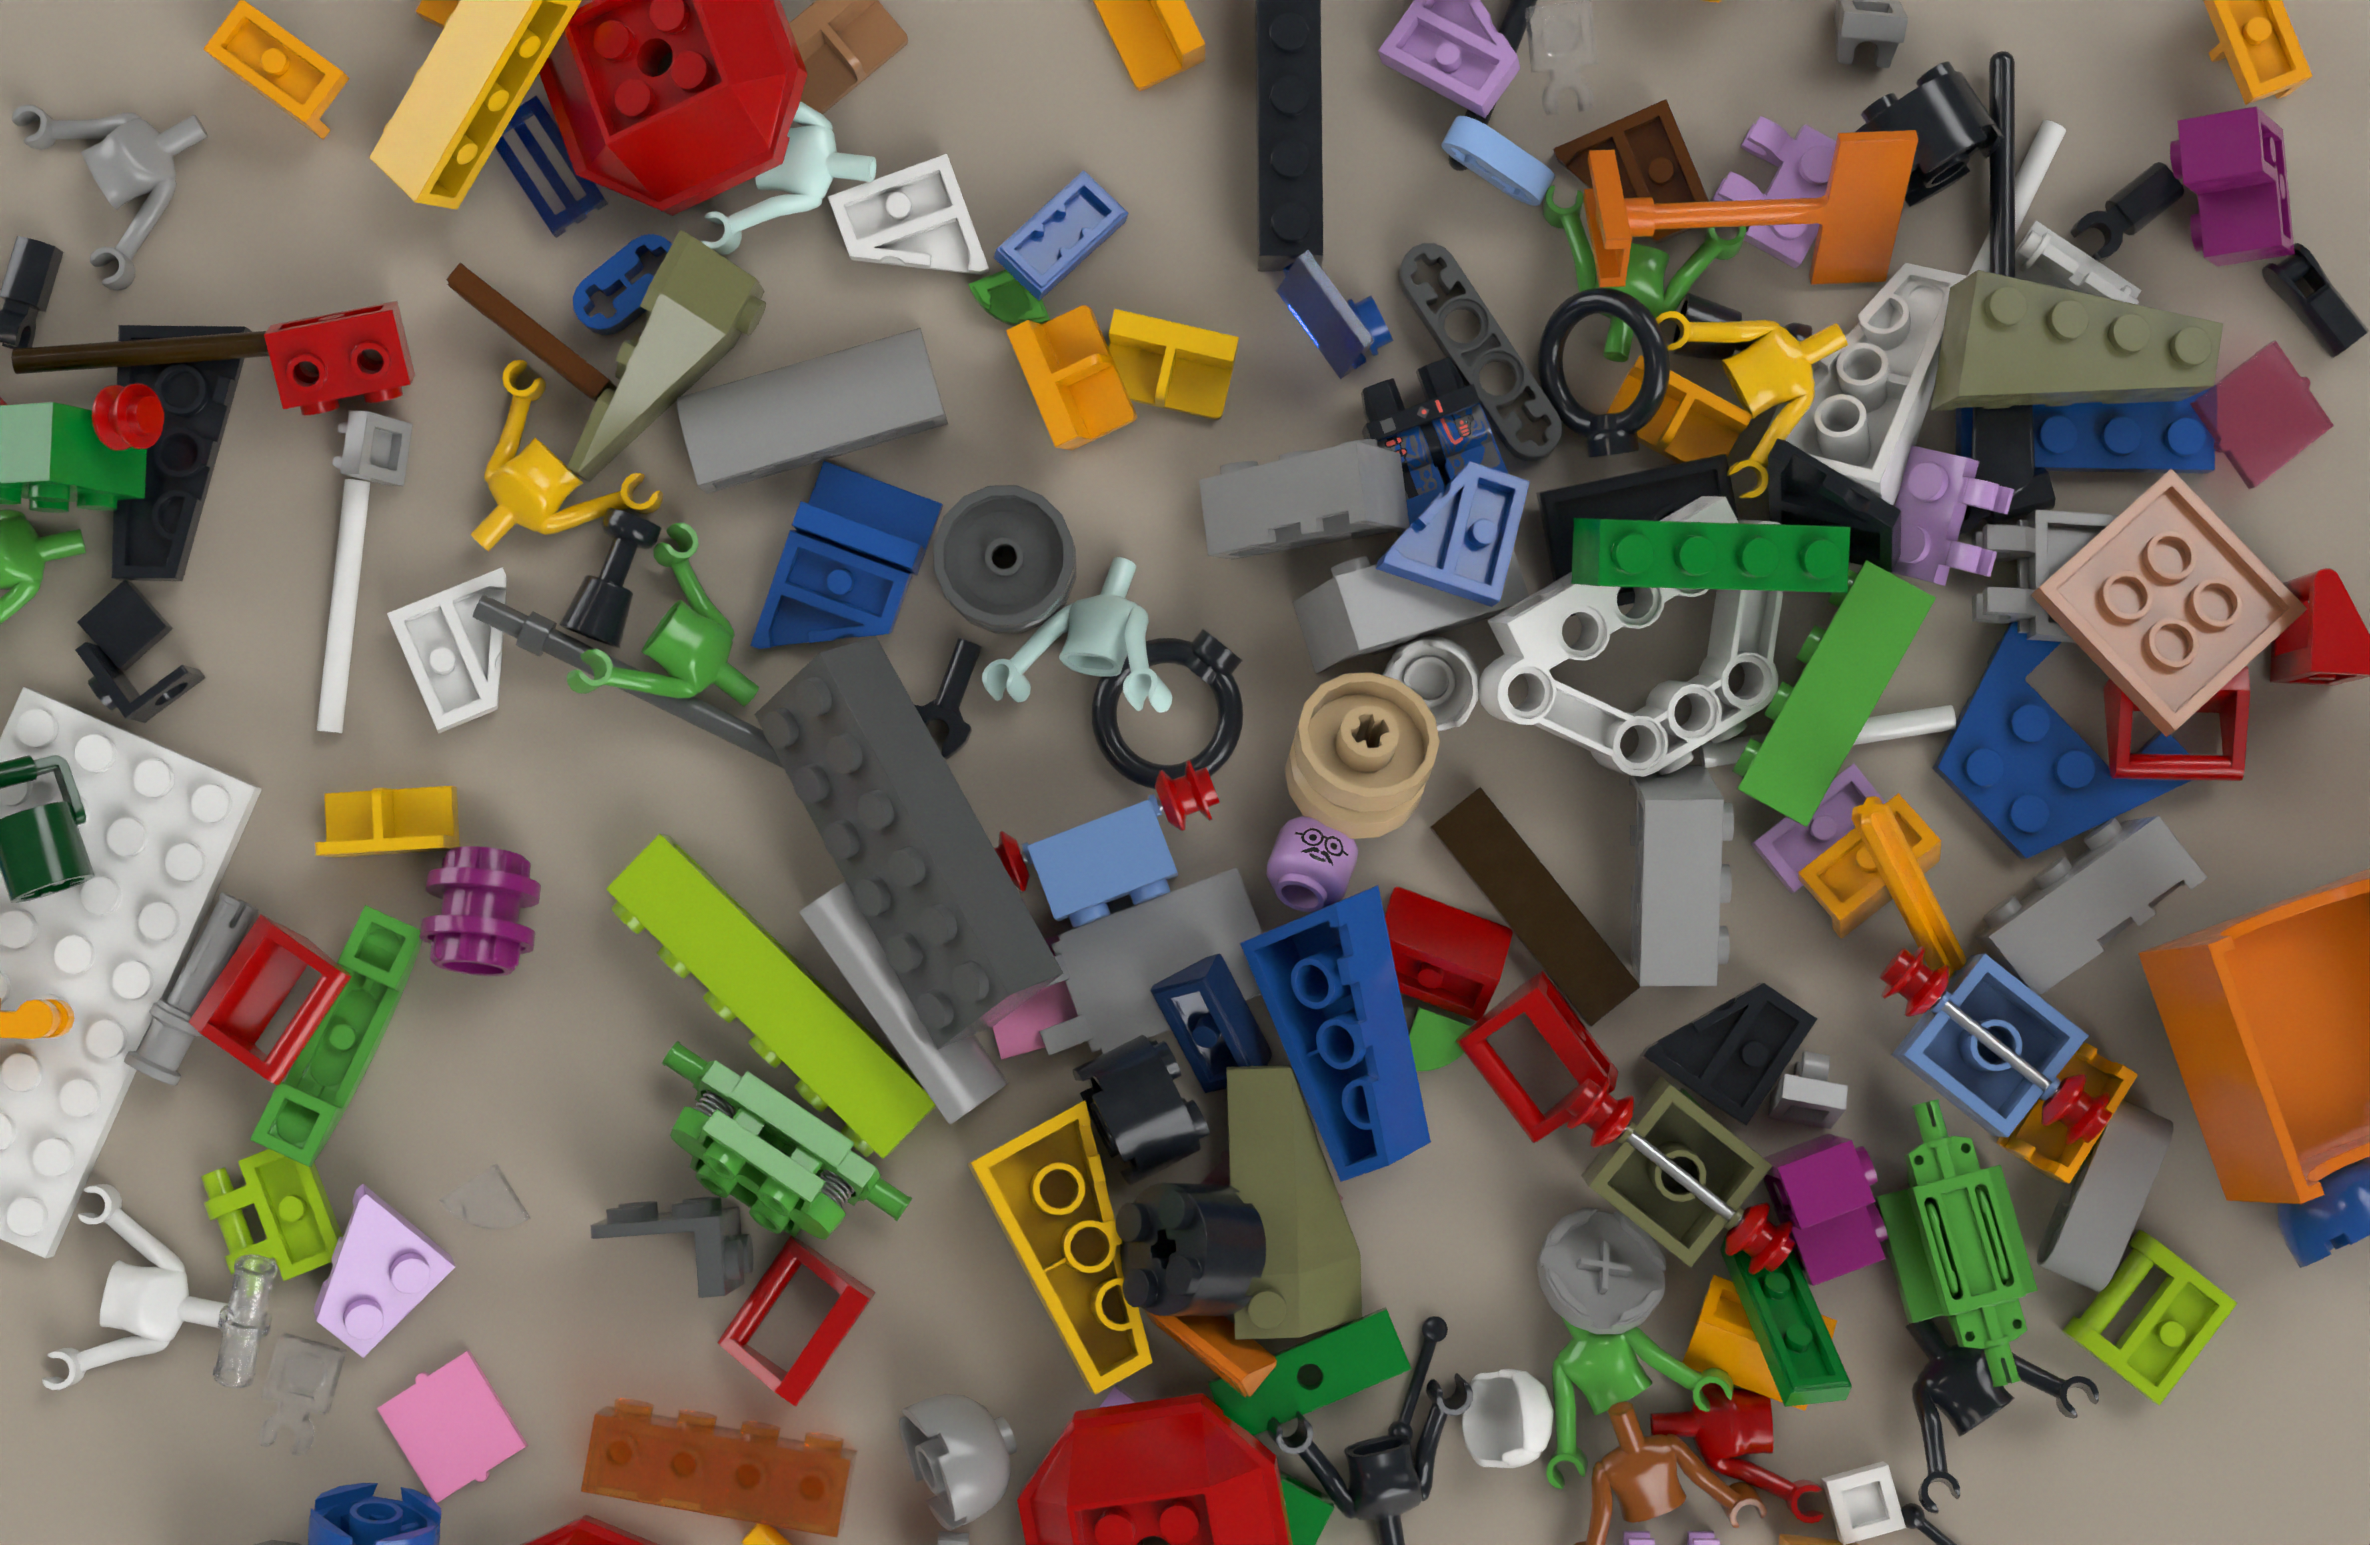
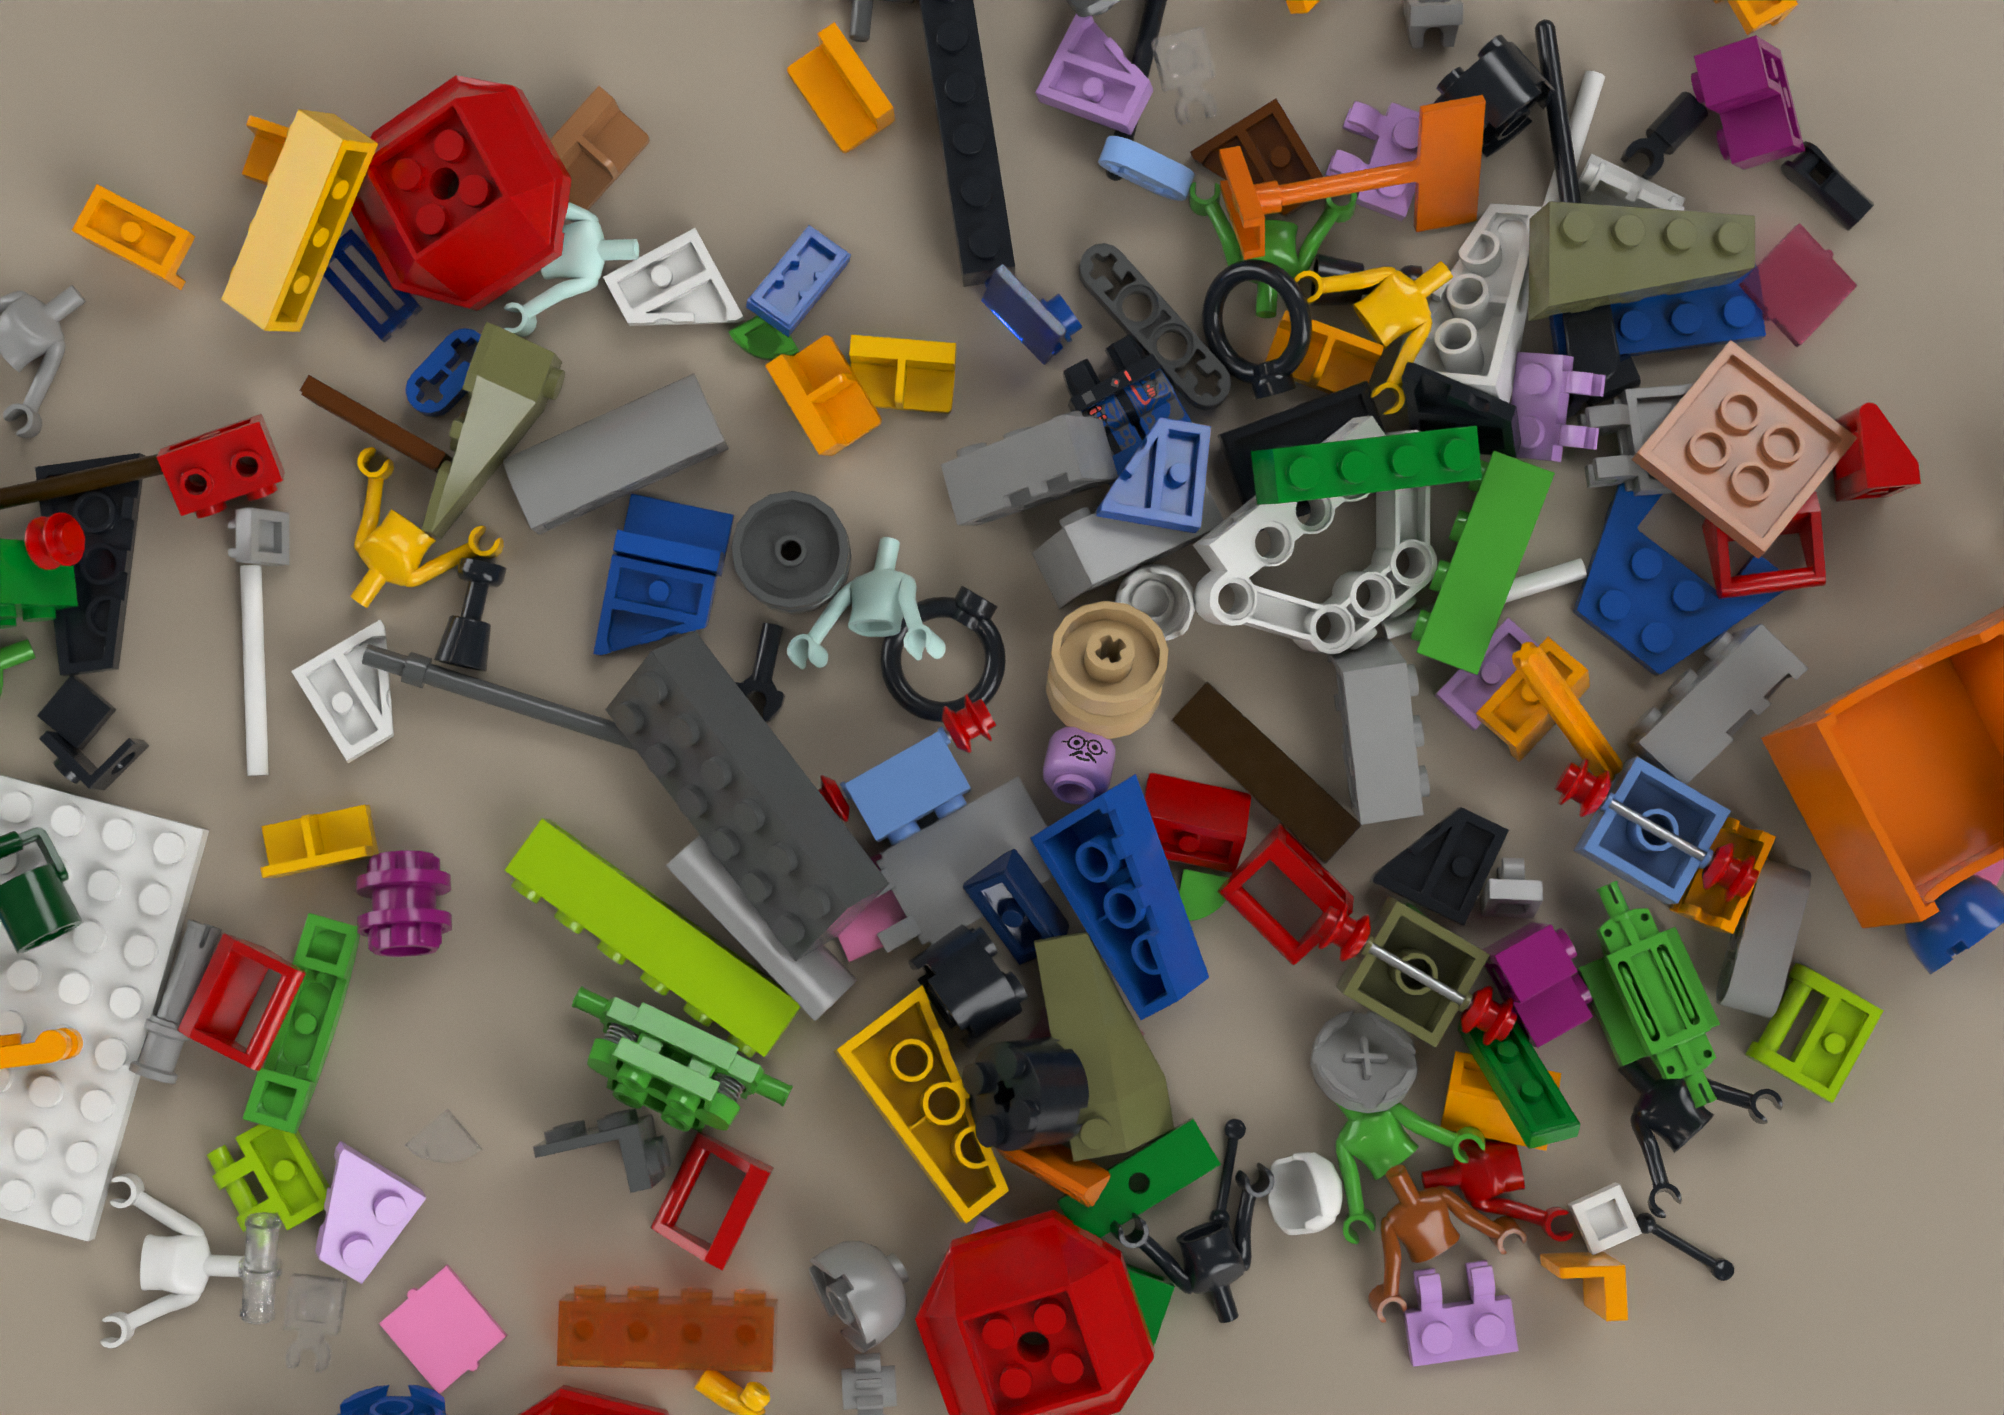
camera: 15 degrees left, 0 degrees up
bright green piece [567,523,759,707] -> none

